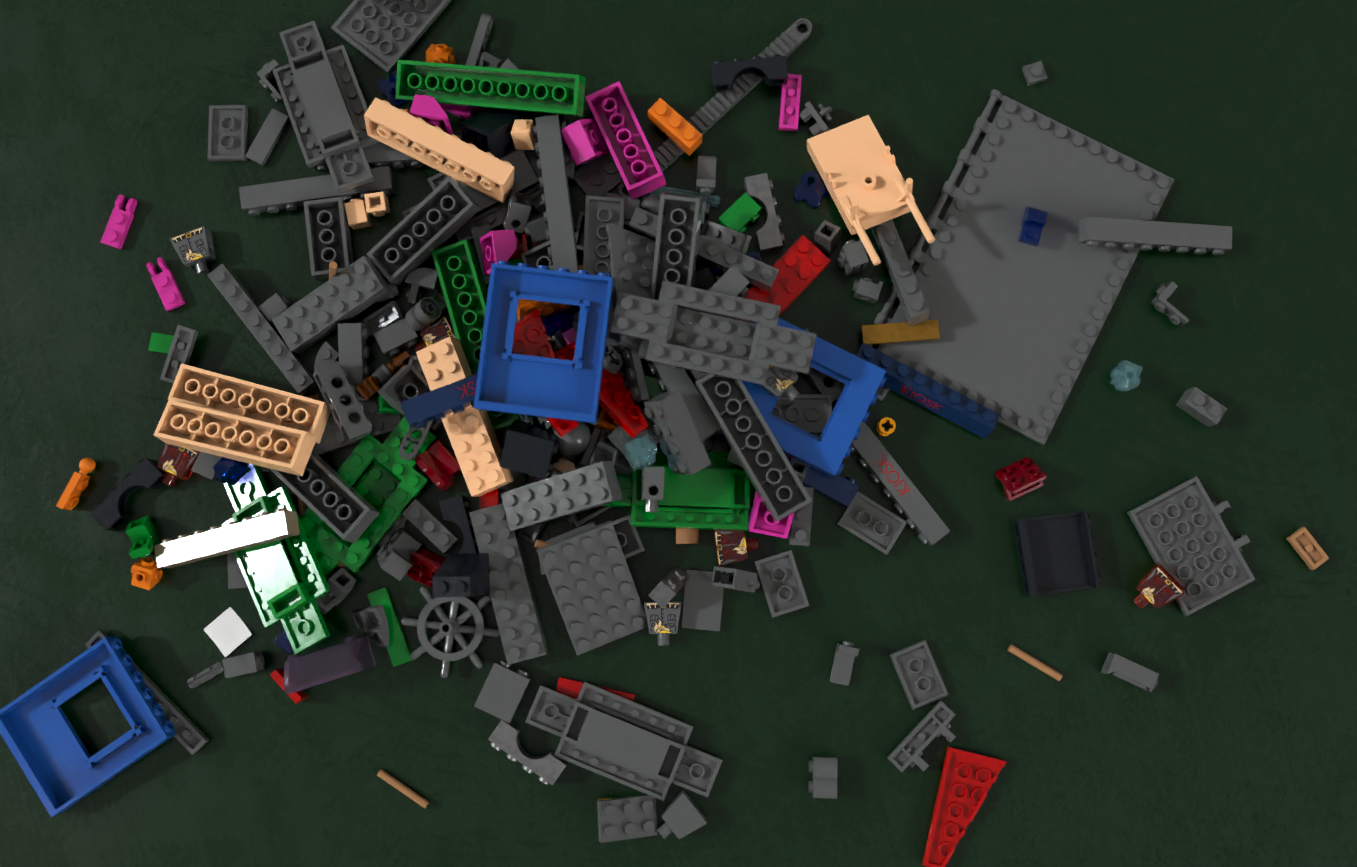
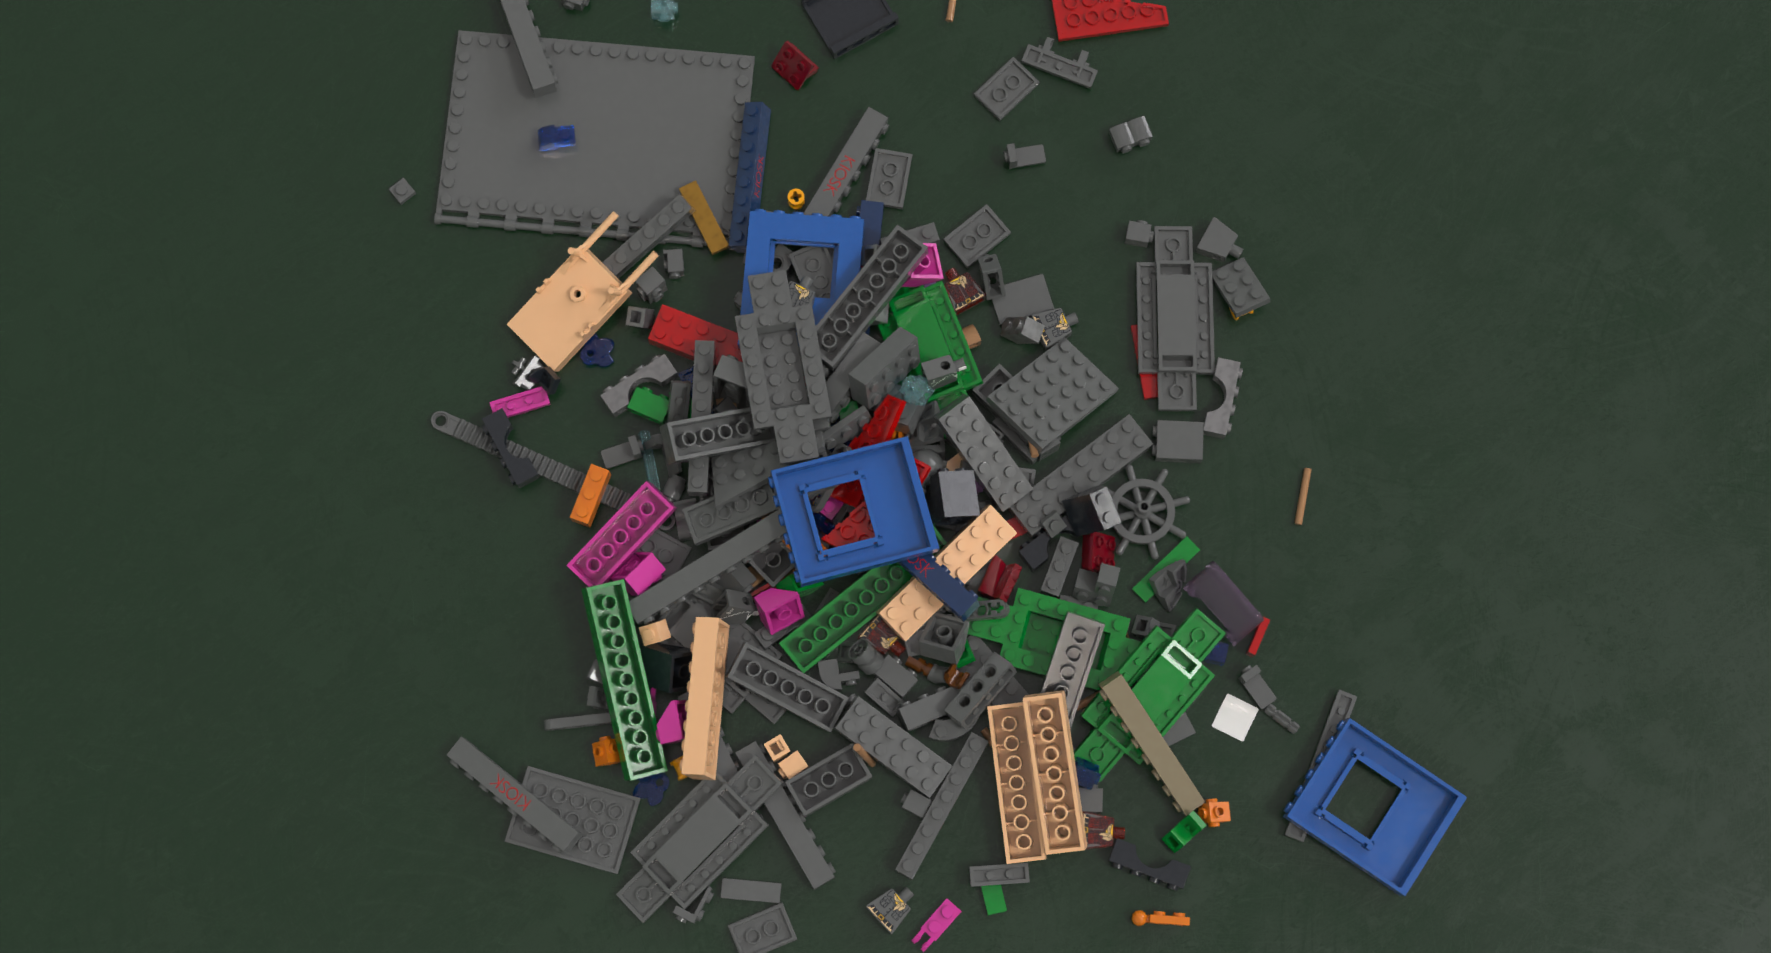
camera: 115 degrees left, 5 degrees down
none -> black plate [529,366,561,395]
none -> dark grey plate [1039,510,1067,538]
none -> dark grey brick [1124,220,1154,248]

